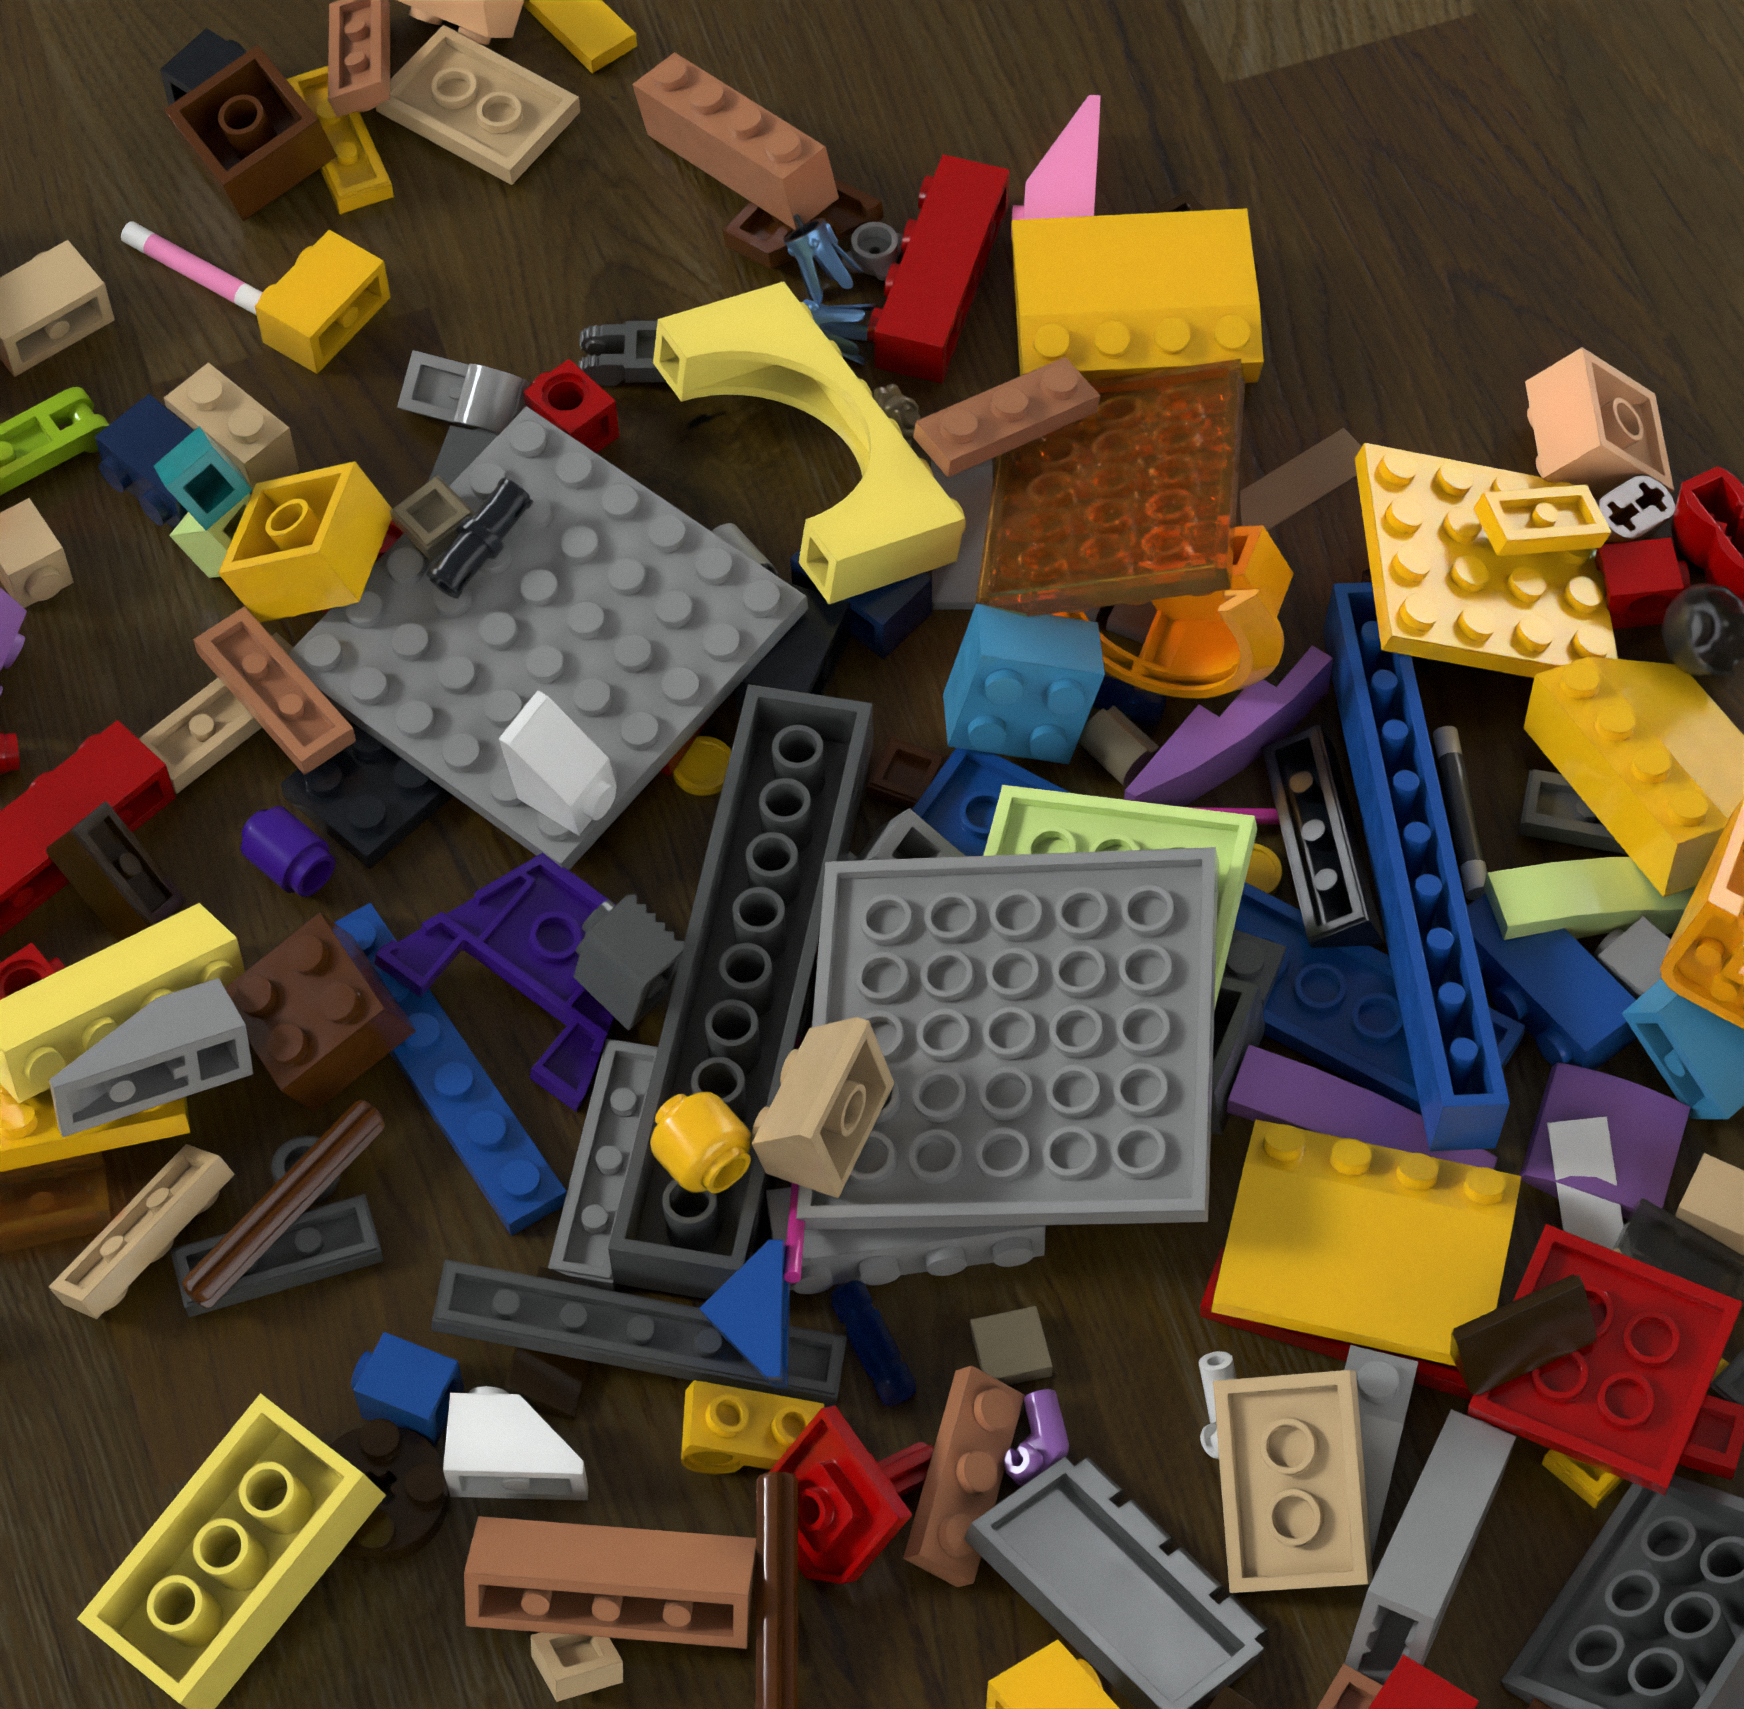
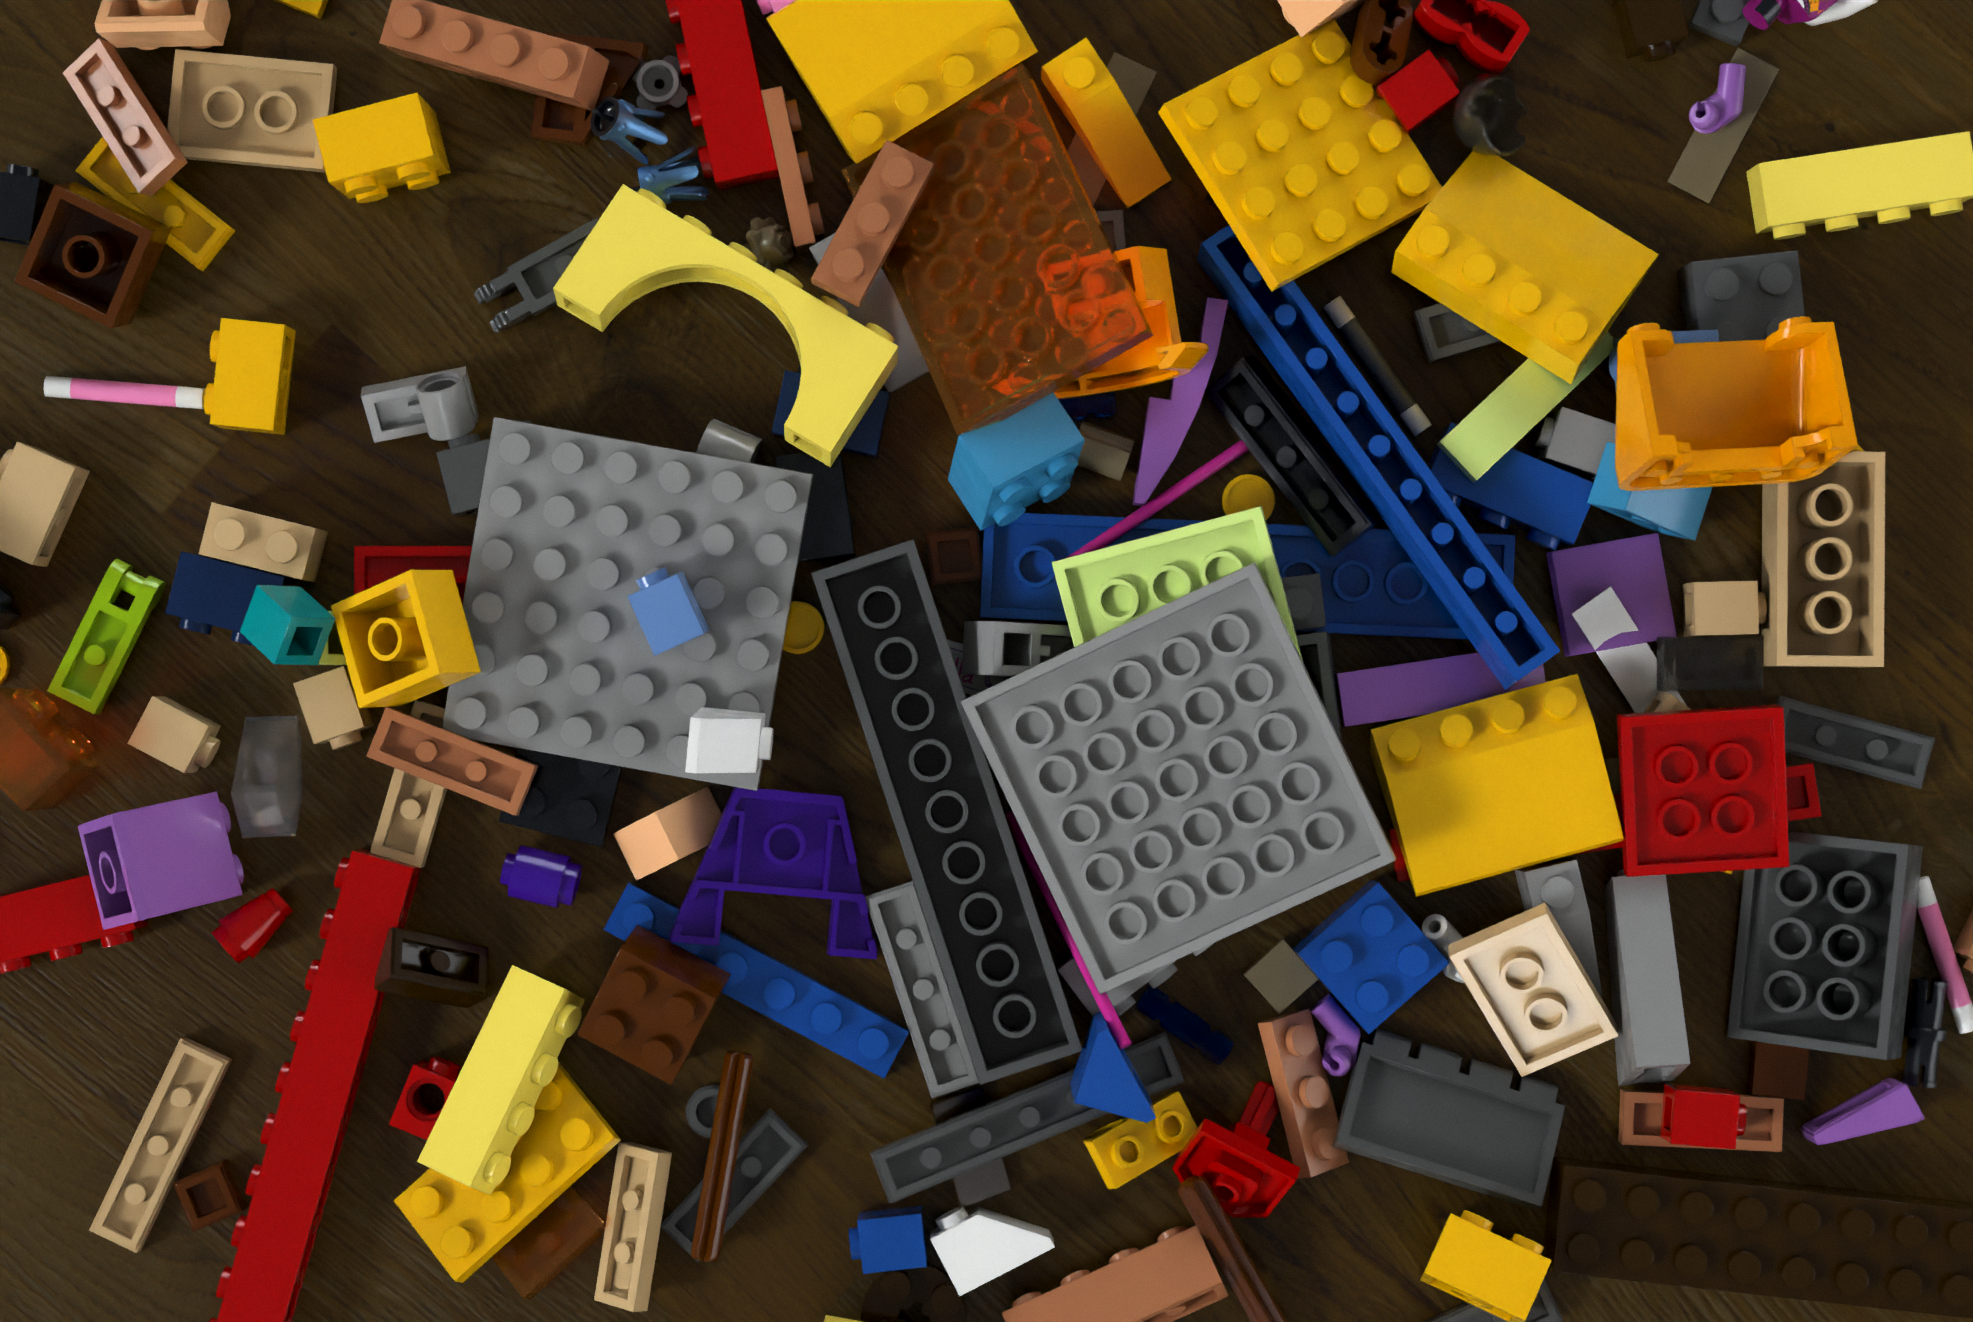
camera: 30 degrees left, 30 degrees up
light grey slope [49,978,253,1137] -> none
dark tan tile [389,475,476,561] -> none
black pin [426,478,533,599] -> none
red brick [523,359,620,453] -> none
dark grey brick [573,895,684,1030] -> none
yellow head [650,1092,752,1194] -> none
tan slope [752,1017,894,1198] -> none
dark brown slope [1450,1274,1596,1395] -> none
yellow plate [1473,484,1611,556] -> none
none -> clear slope [231,715,302,838]
none -> tan brick [293,666,374,750]
none -> yellow brick [312,92,451,203]
none -> light nougat slope [613,786,722,881]
none -> medium blue brick [627,567,709,656]
none -> nougat plate [761,86,825,254]
none -> yellow slope [1041,37,1172,210]
none -> blue brick [1292,879,1449,1034]

